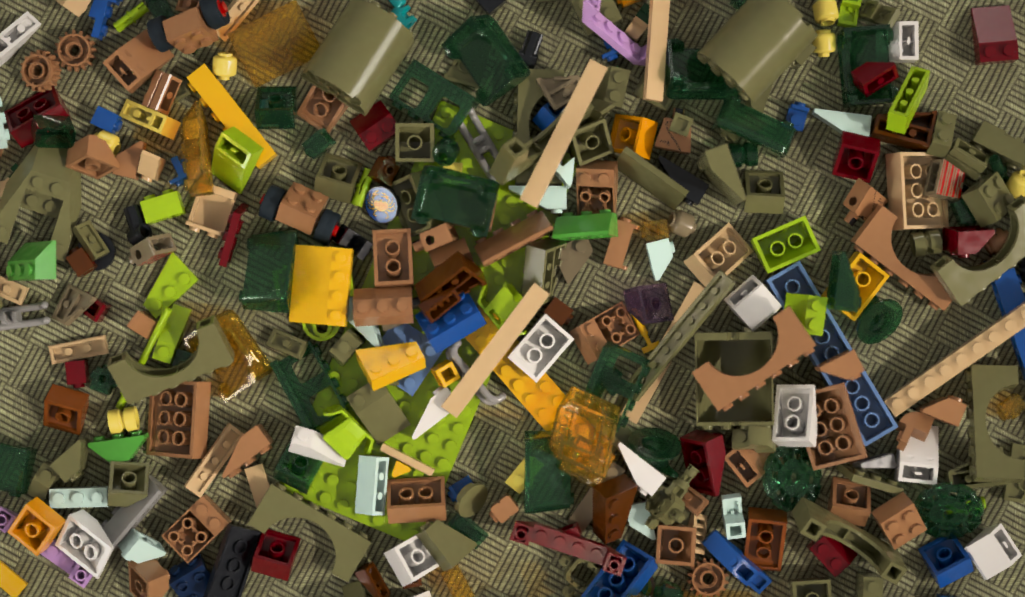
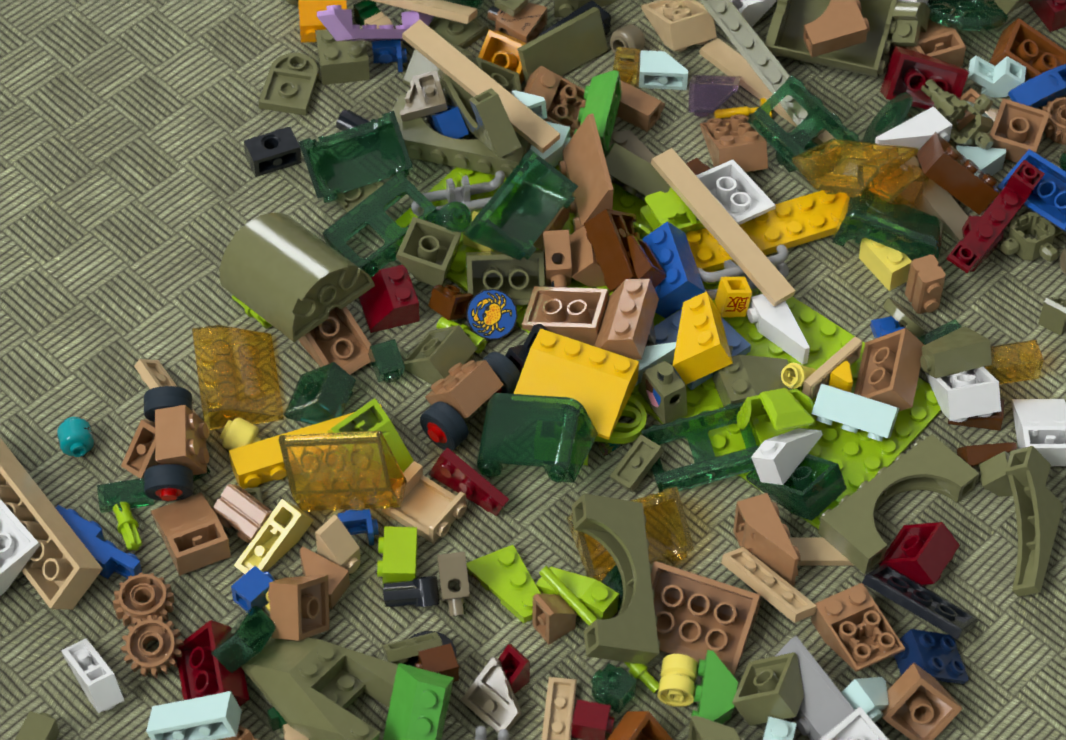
camera: 75 degrees left, 35 degrees down
none -> light yellow cone [781,363,816,389]

